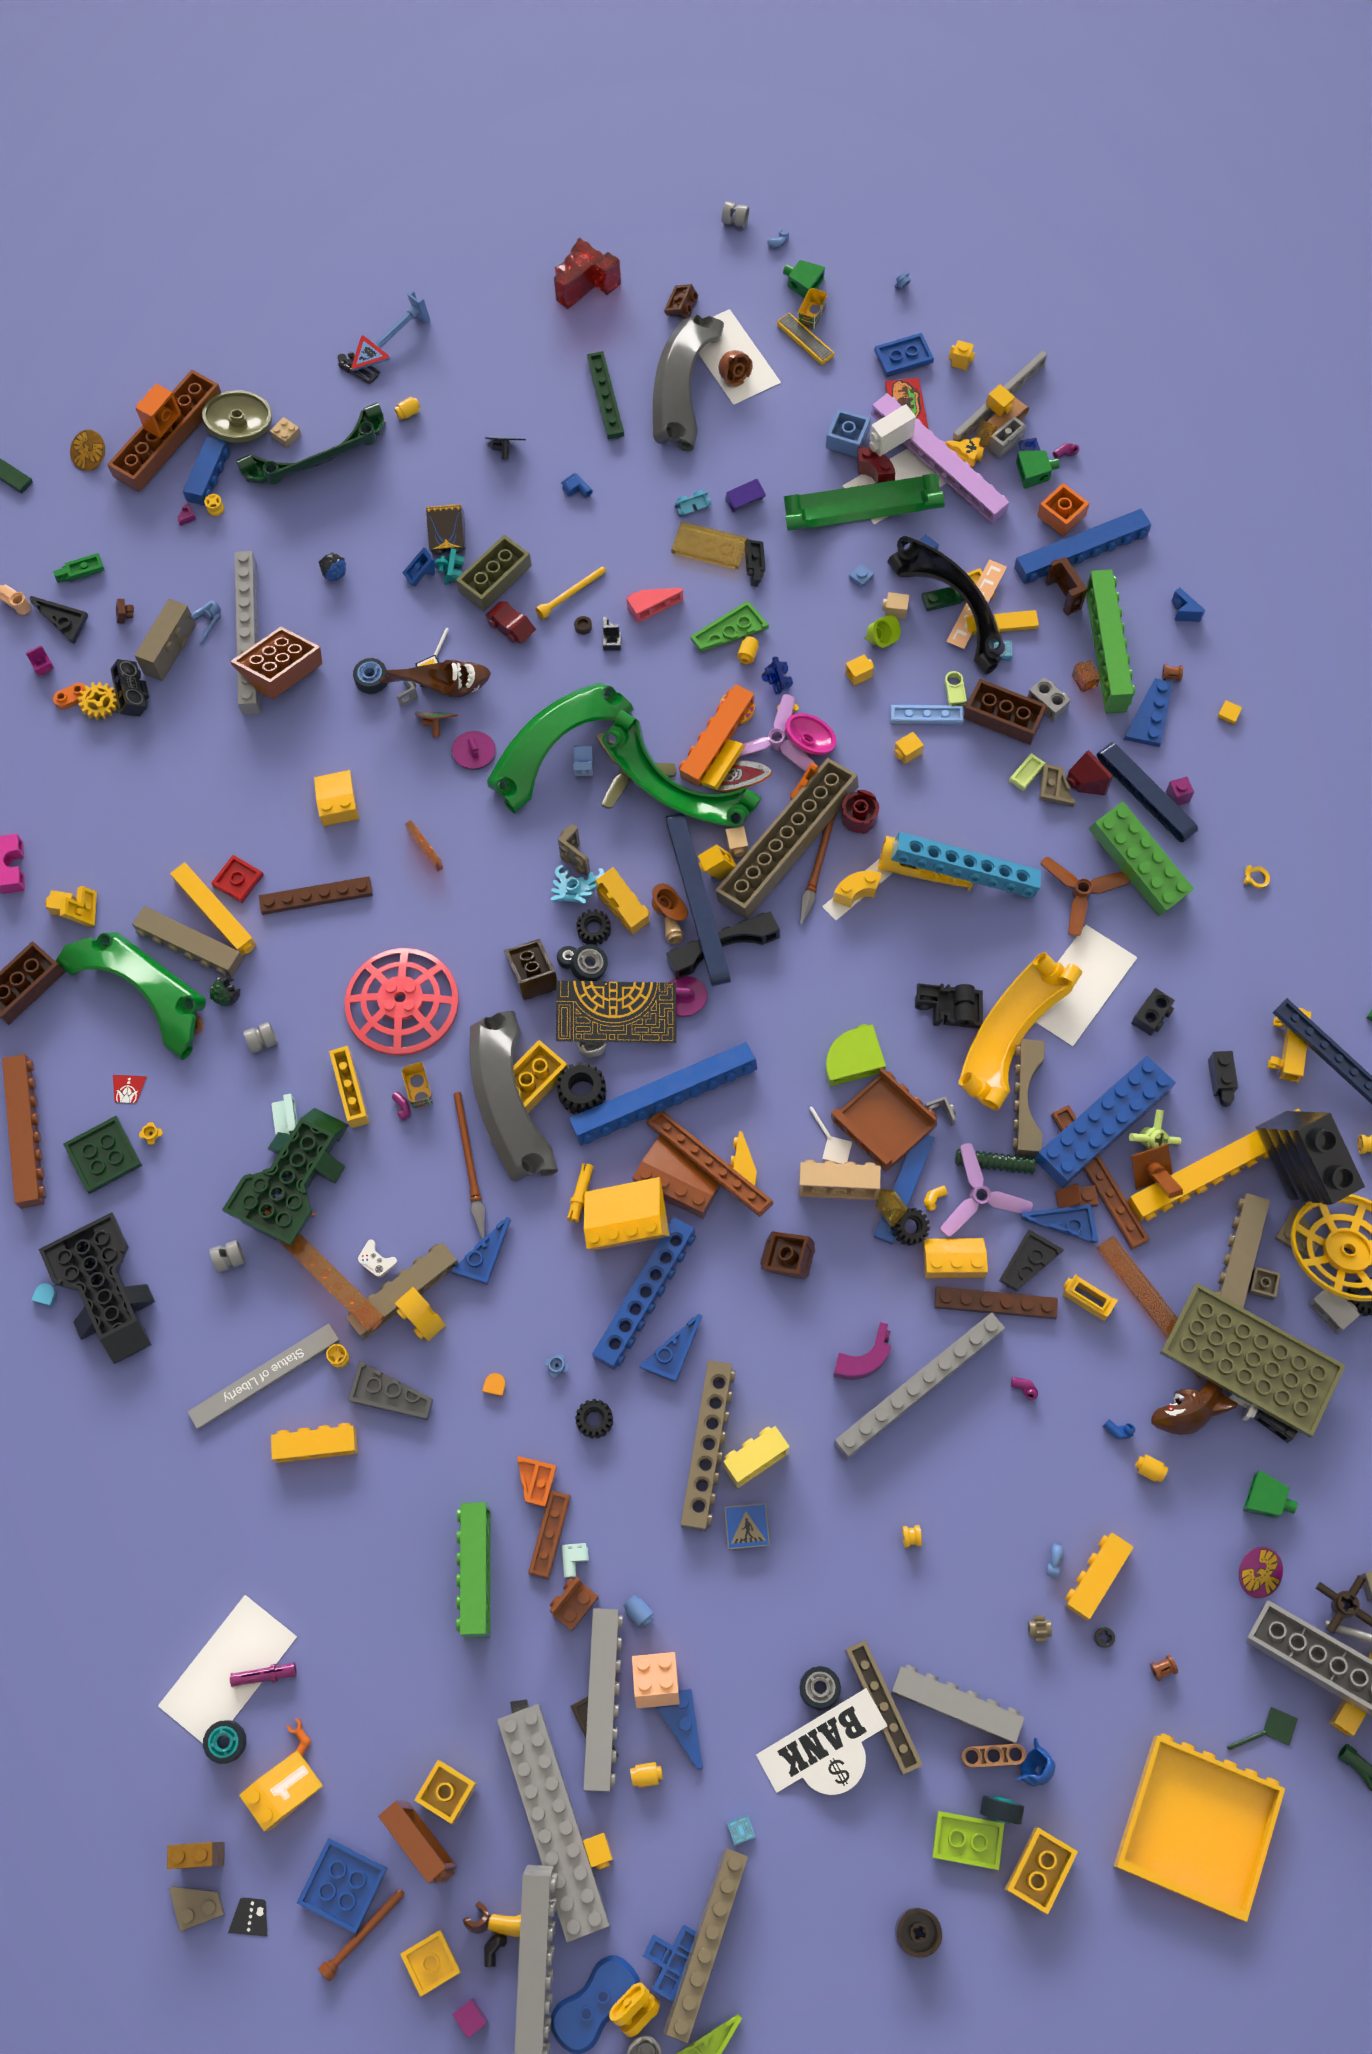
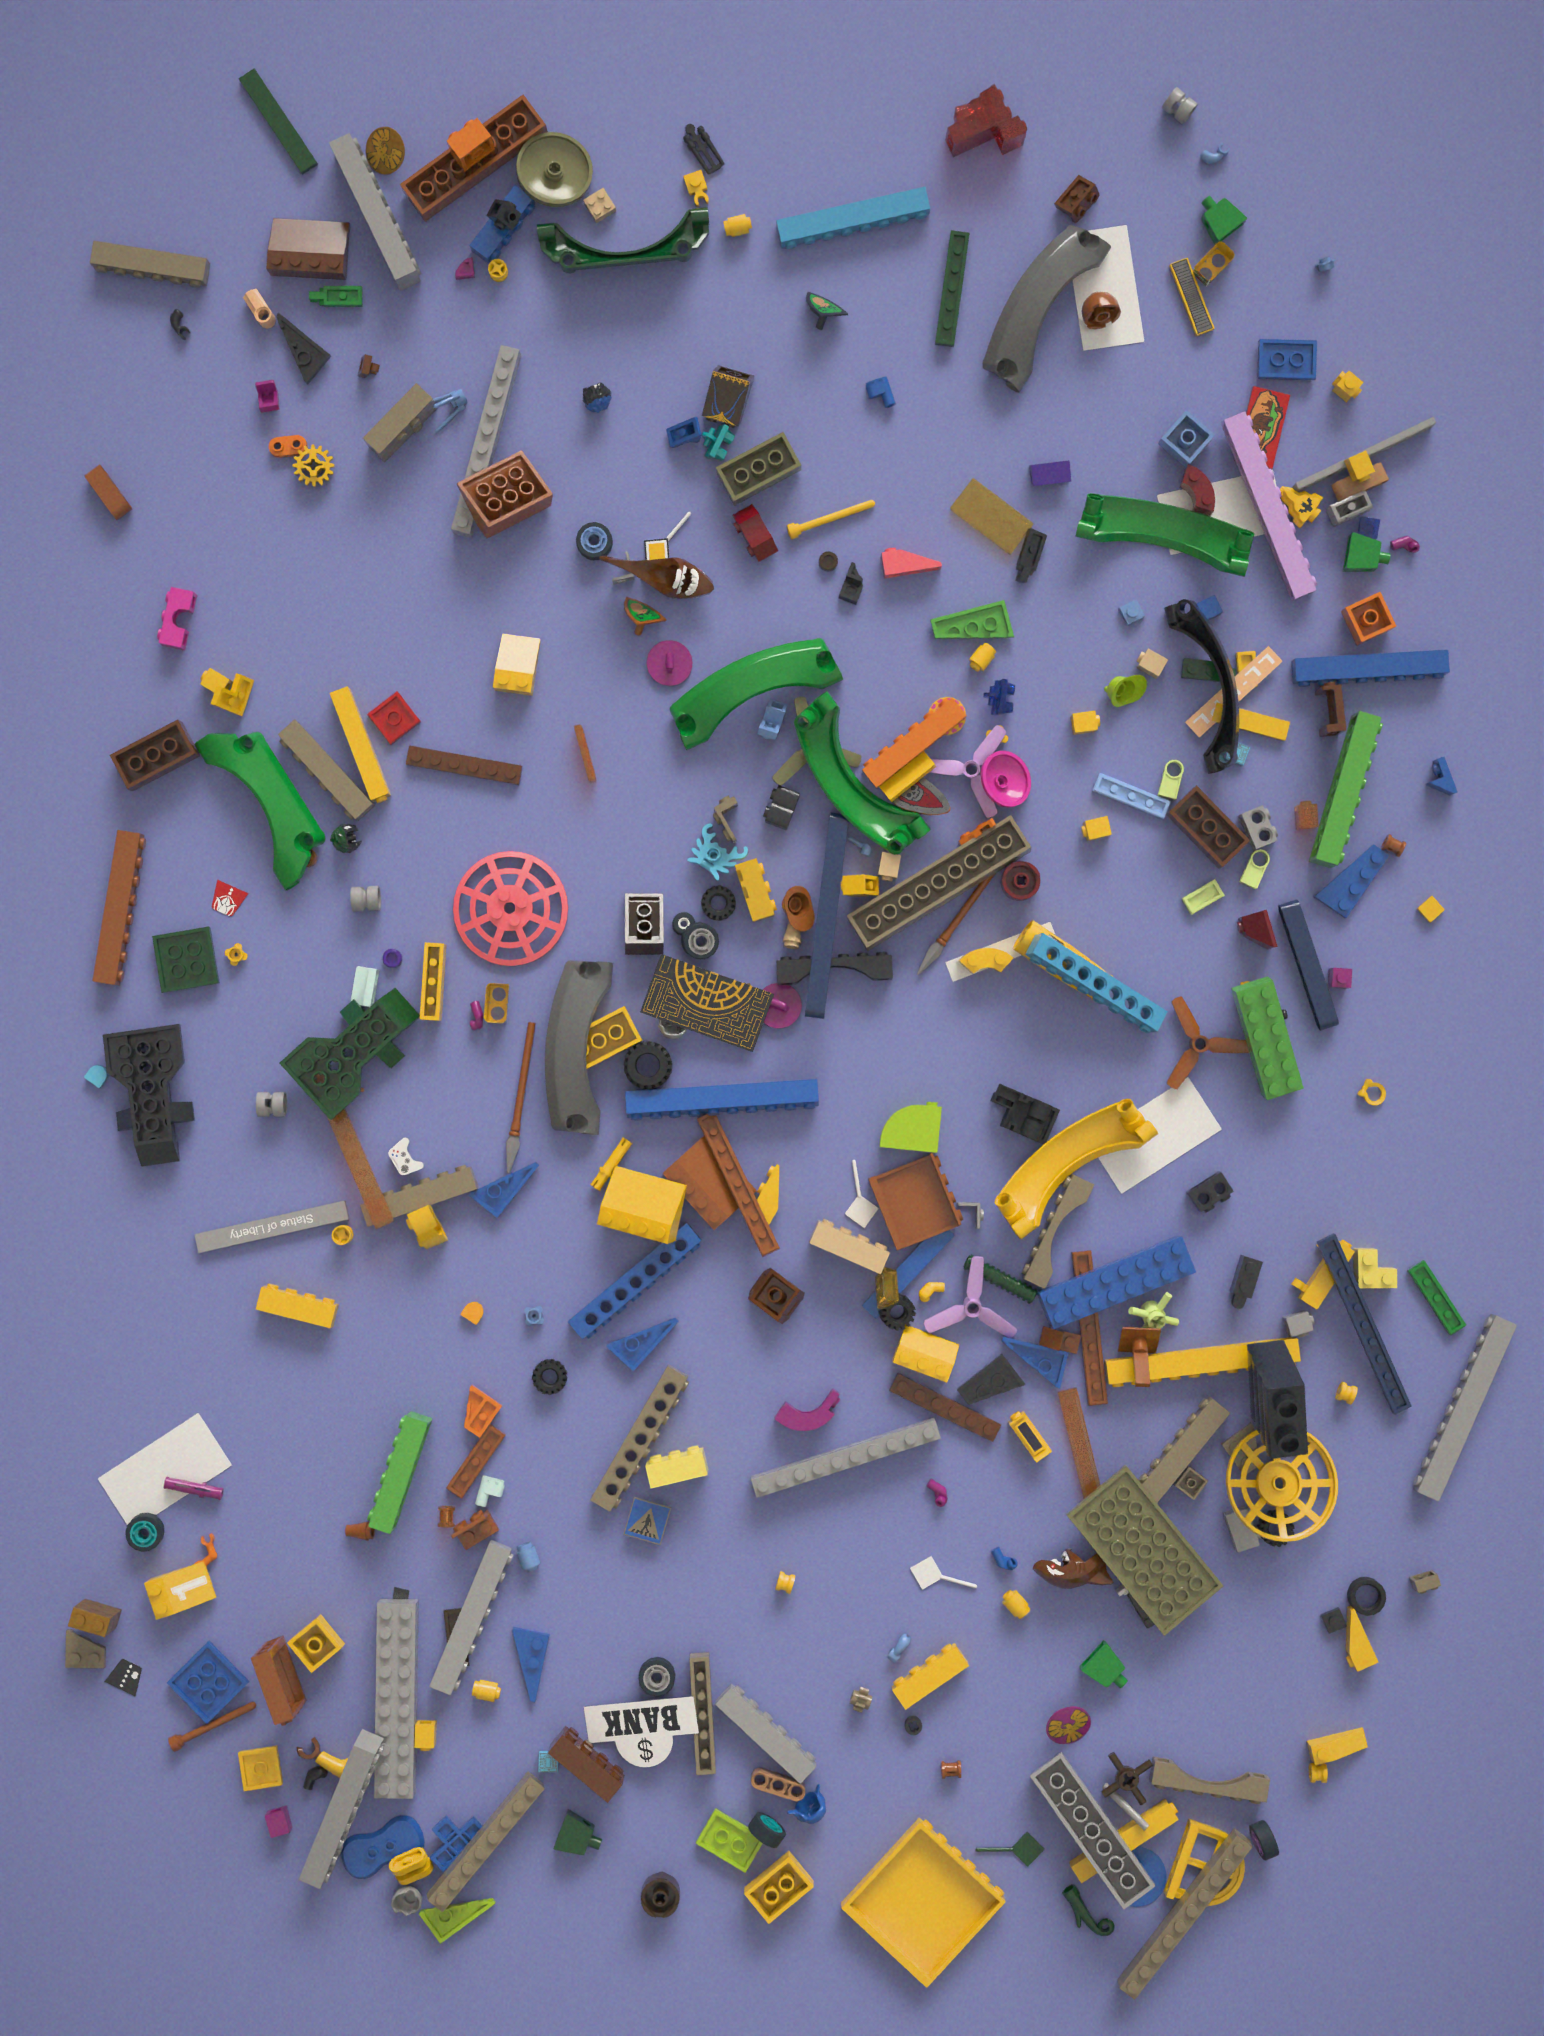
camera: 20 degrees right, 20 degrees up
black piece [110,659,149,717] -> none
dark grey wing [348,1361,433,1420] -> none
medium blue piece [351,290,430,371] -> none
light nougat brick [632,1652,680,1709] -> none
medium azure hinge [674,490,711,516] -> none
white brick [869,404,916,457] -> none
clear yellow bracket [976,420,997,447] -> none
dark tan wing [1039,764,1076,807] -> none
none -> slope [266,218,350,280]
none -> light grey brick [329,133,422,291]
none -> dark orange cone [345,1521,375,1541]
none -> dark purple tile [382,949,402,968]
none -> clear orange bush [438,1506,455,1528]
none -> black brick [486,199,521,231]
none -> reddish brown brick [548,1726,625,1803]
none -> dark green torso [553,1809,602,1855]
none -> yellow plate [683,170,709,207]
none -> black brick [763,785,800,830]
none -> dark azure brick [776,187,930,249]
none -> medium blue hand [848,836,872,857]
none -> white piece [910,1556,977,1590]
none -> yellowish green piece [1239,849,1270,889]
none -> light grey brick [1283,1310,1315,1338]
none -> light yellow brick [1353,1248,1397,1288]

